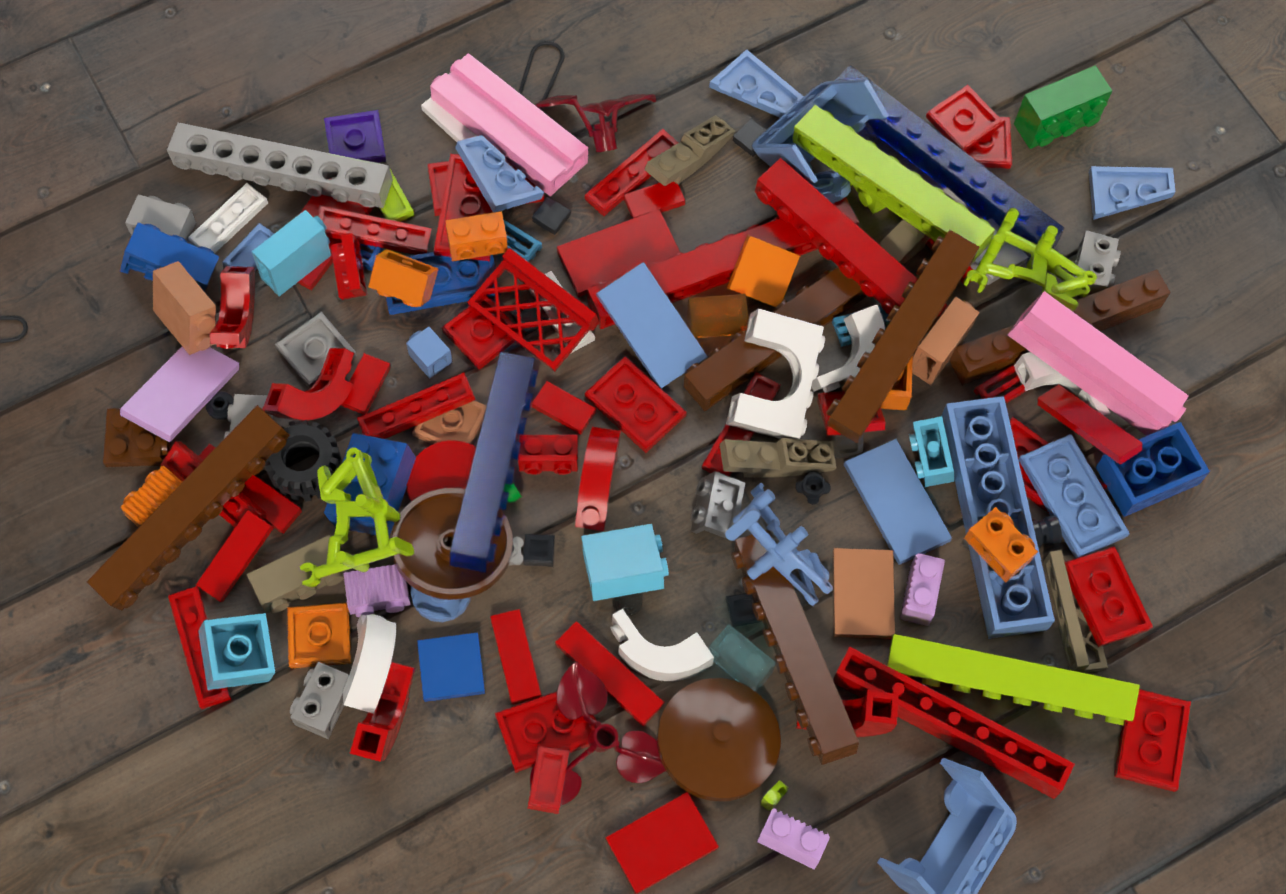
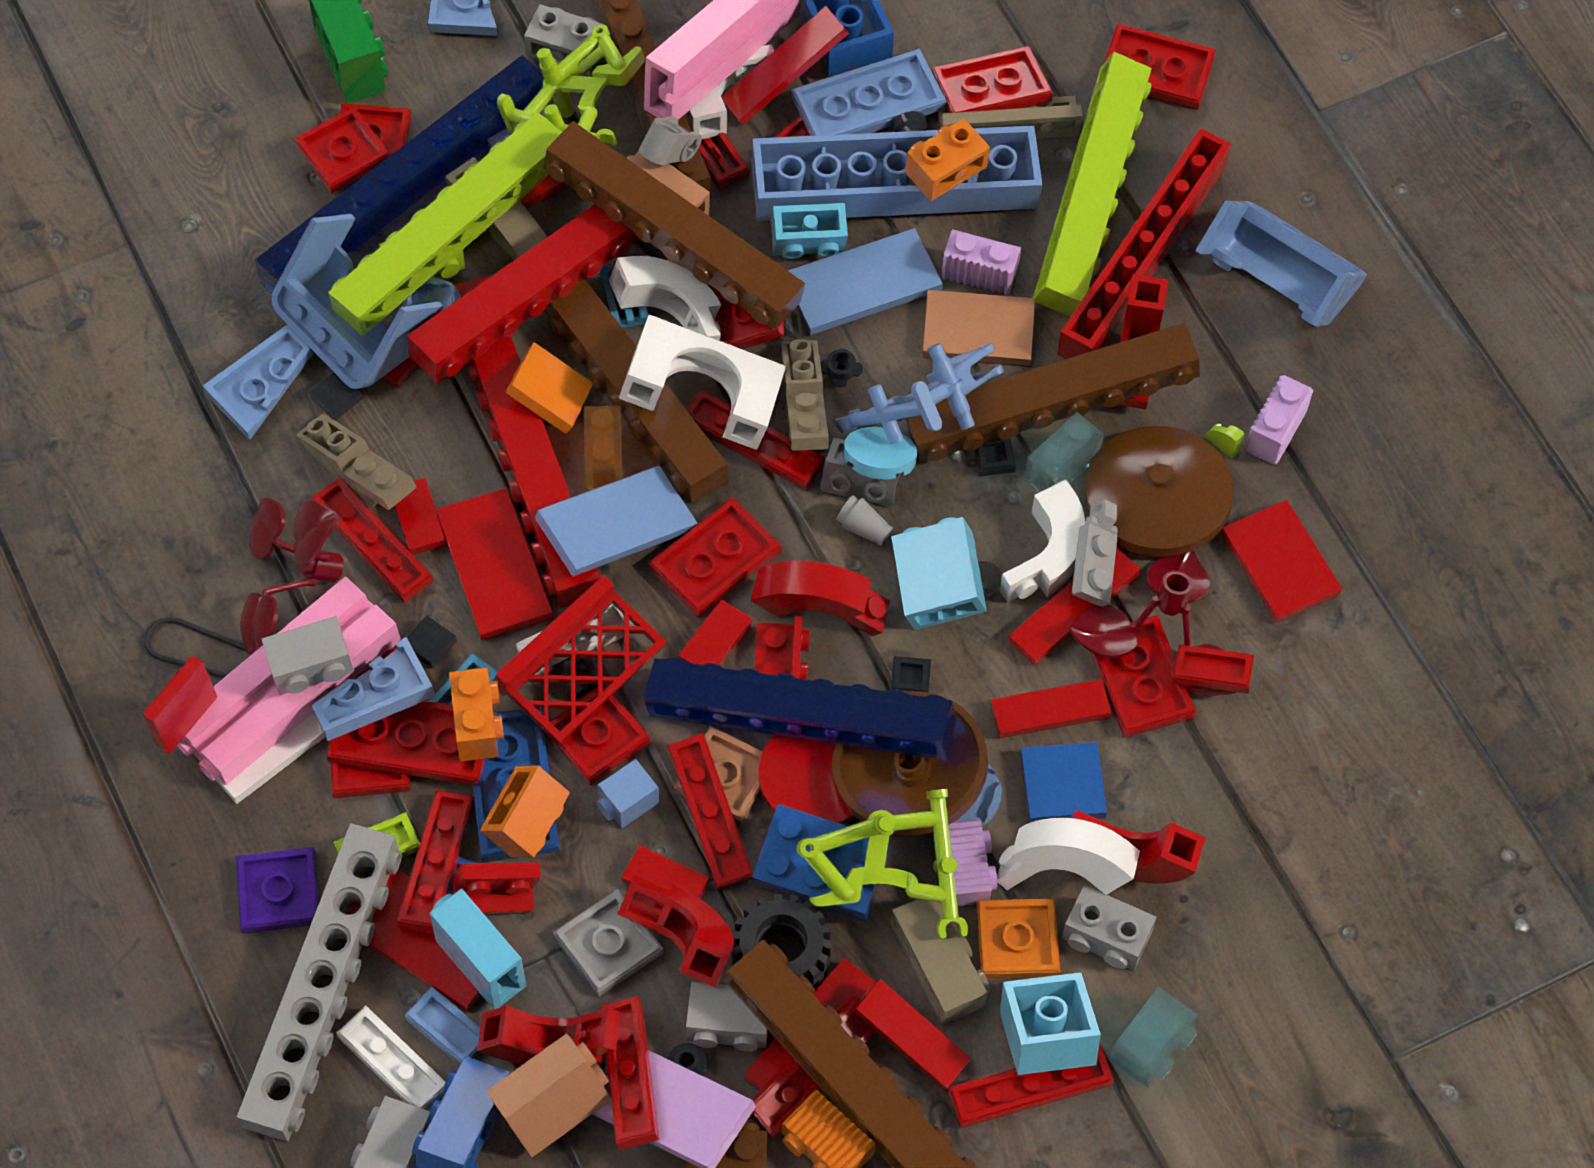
camera: 85 degrees left, 5 degrees down
none -> red tile [143,655,217,755]
none -> light grey brick [262,615,354,695]
none -> red tile [600,996,660,1150]
none -> light grey piece [639,116,702,165]
none -> light grey cone [836,495,893,546]
none -> medium azure tile [843,426,917,480]
none -> light grey hinge [1072,500,1118,607]
none -> clear light blue brick [1109,986,1198,1088]

